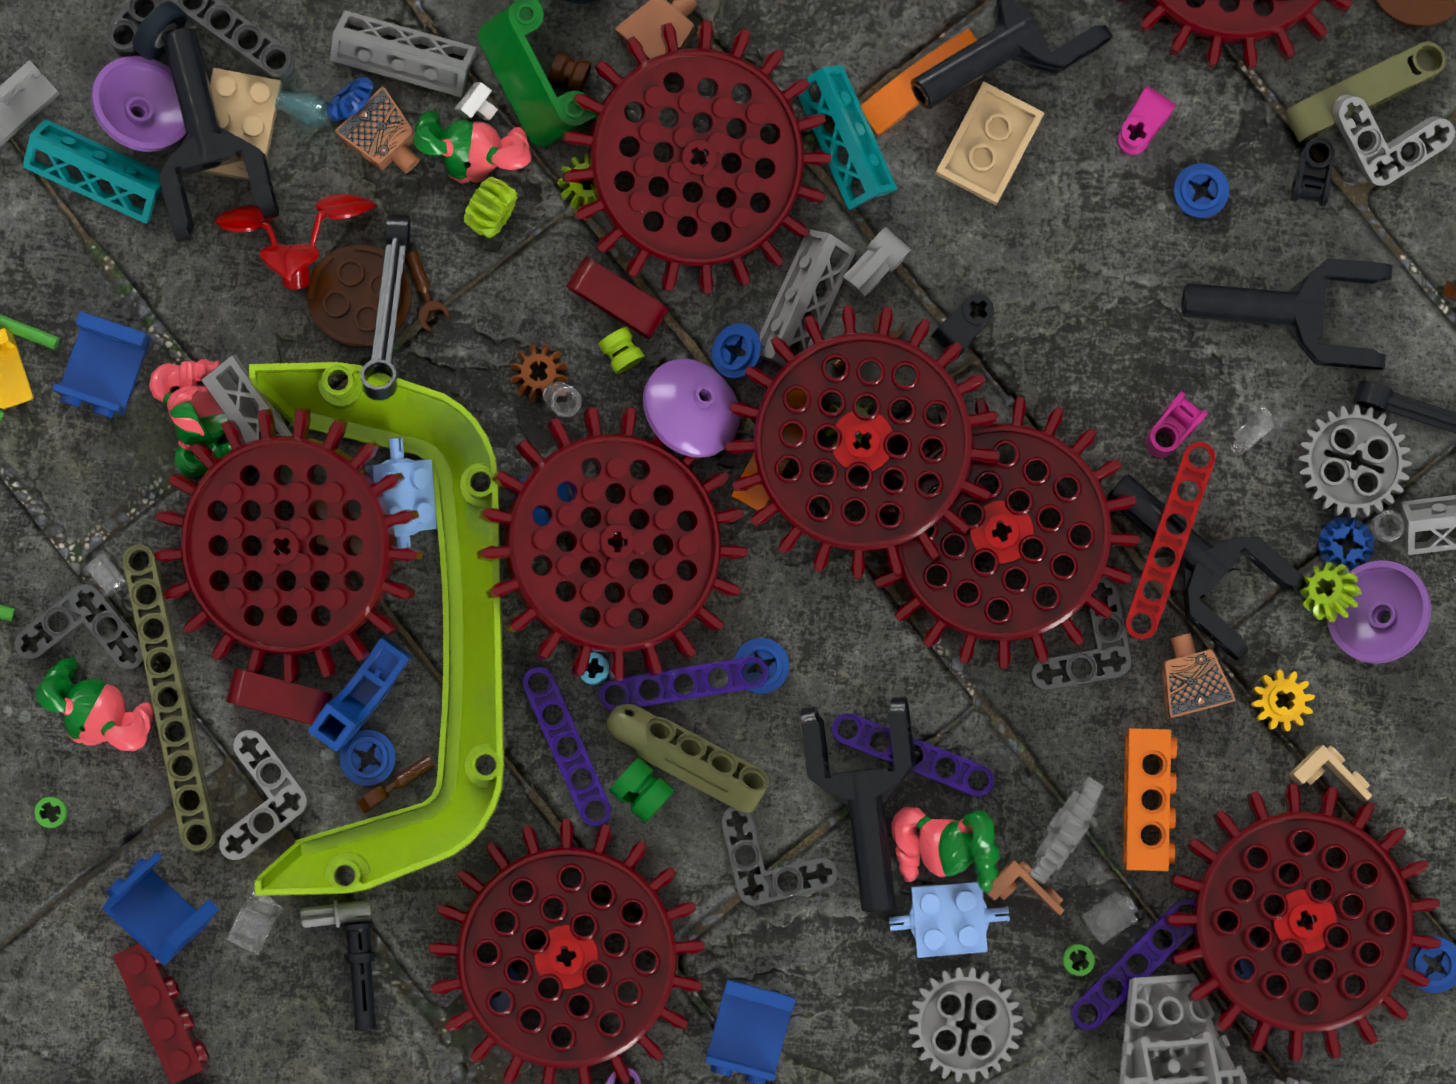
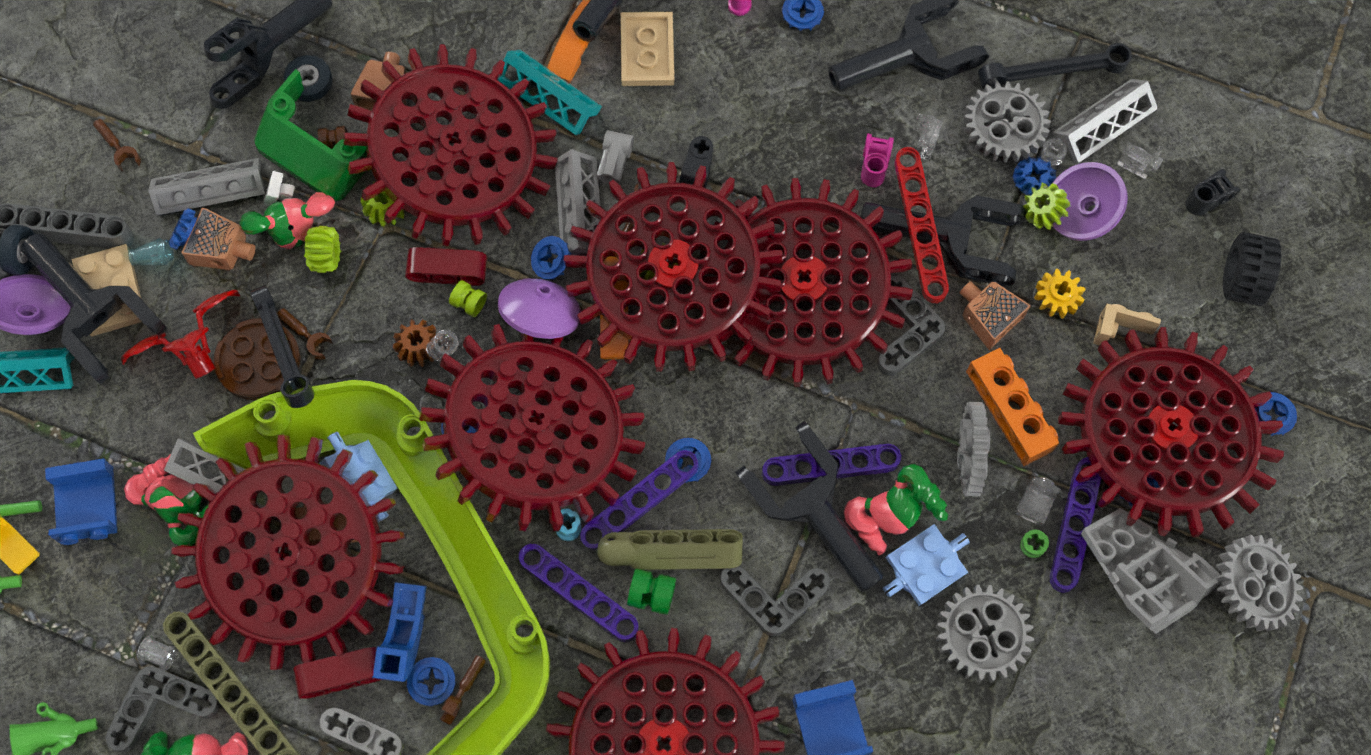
camera: 30 degrees left, 15 degrees down
nougat bracket [984,860,1065,916] -> none

